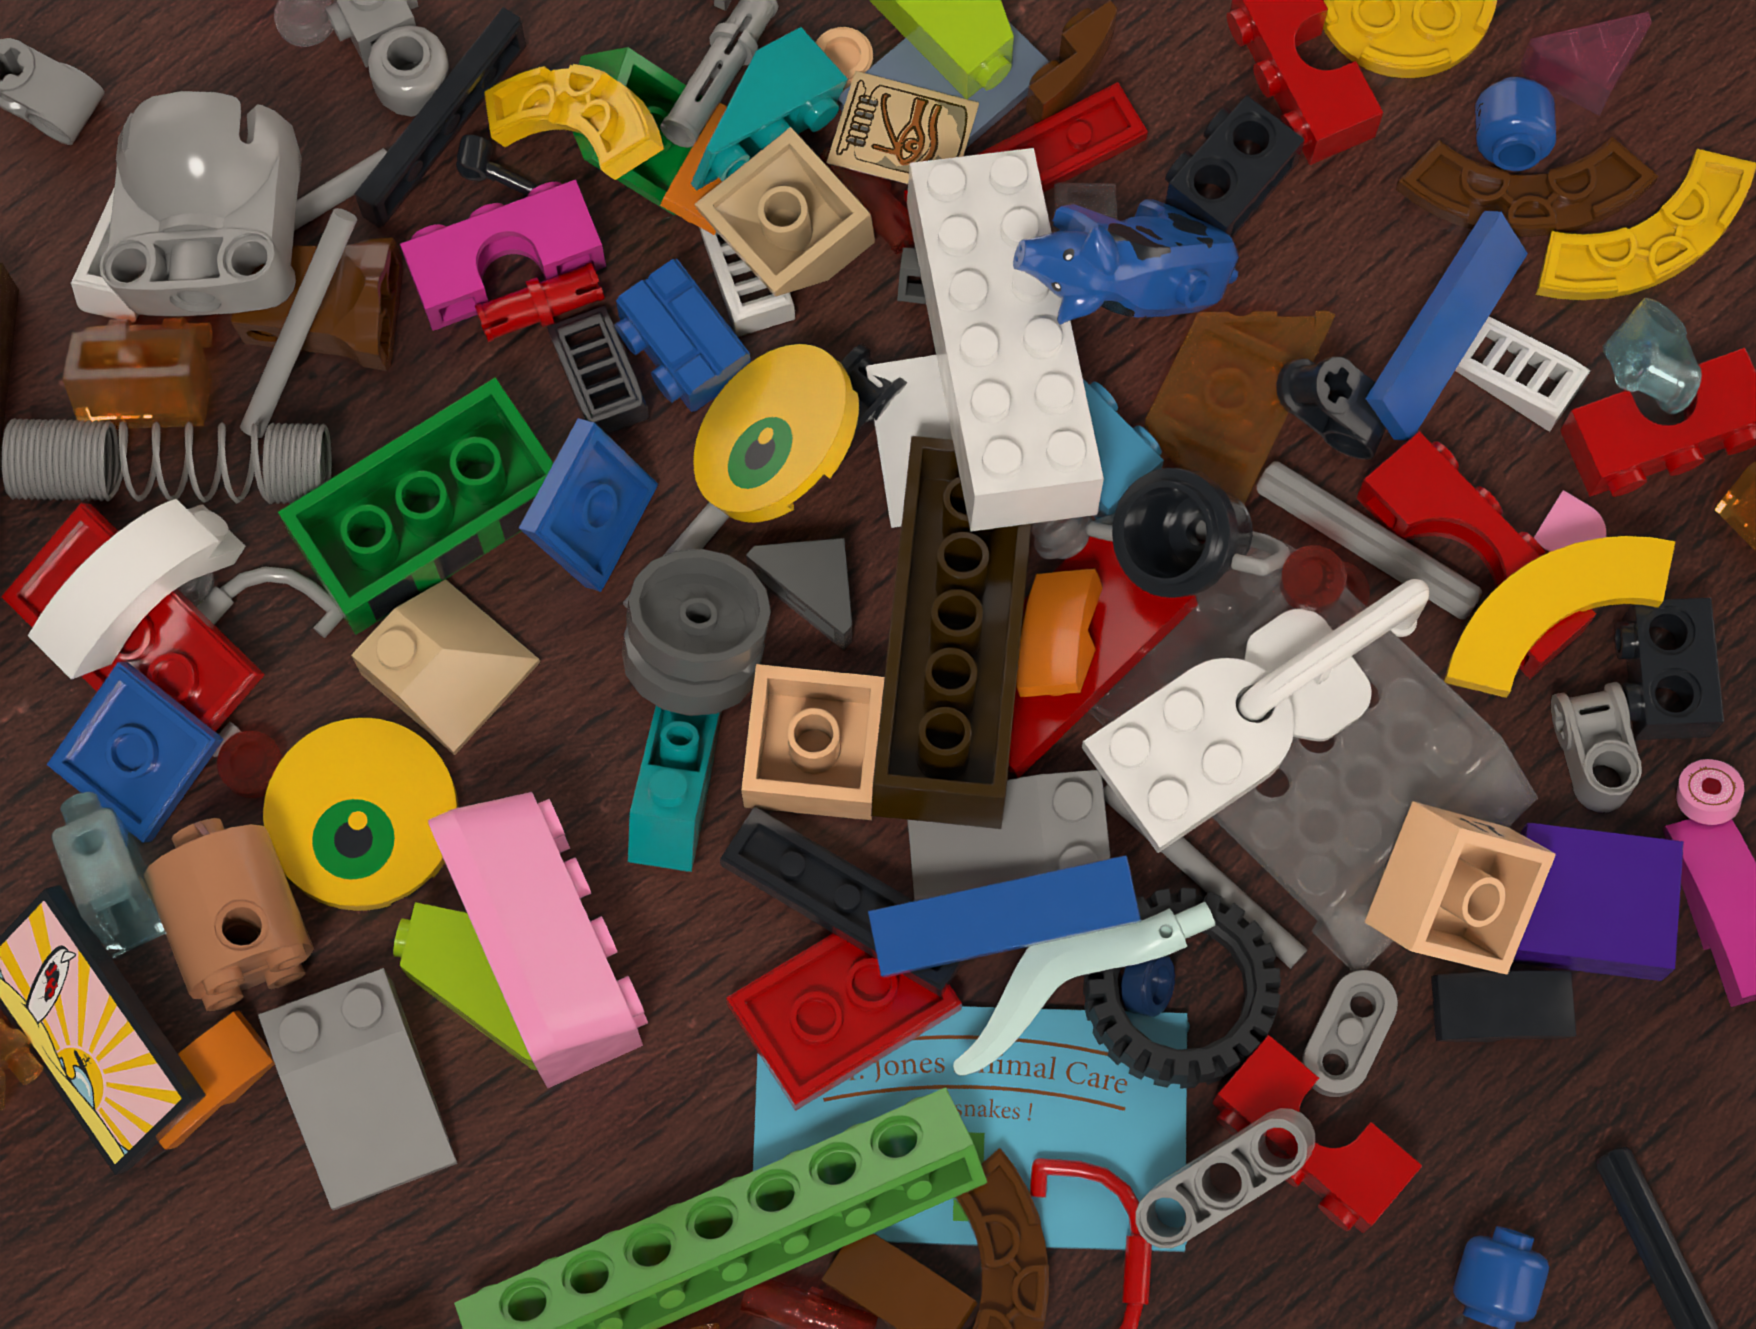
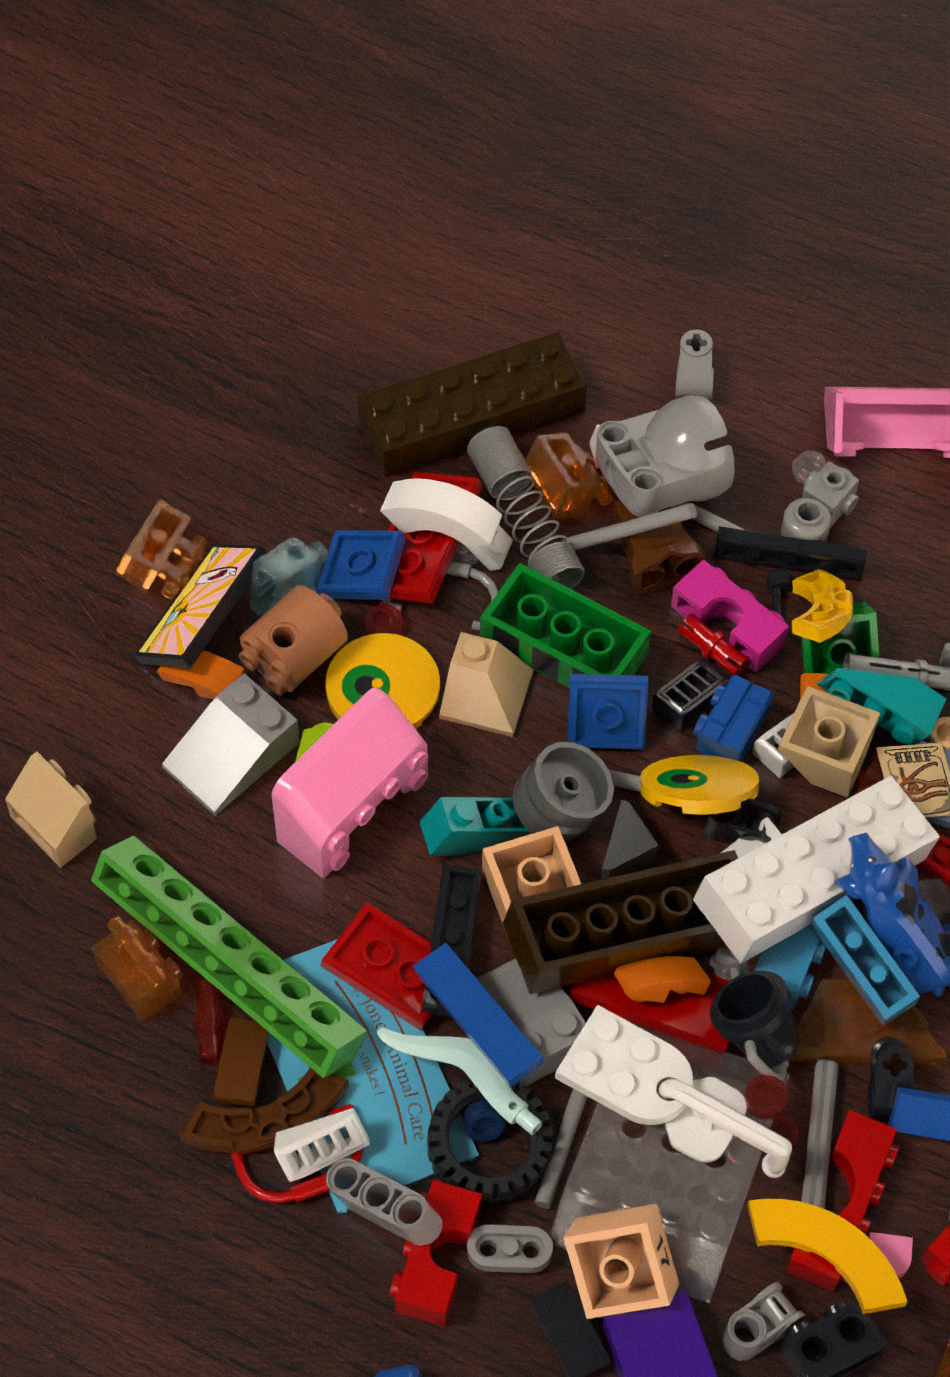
camera: 65 degrees right, 15 degrees down
none -> white slope [274,1108,370,1182]
none -> dark azure brick [811,895,920,1026]

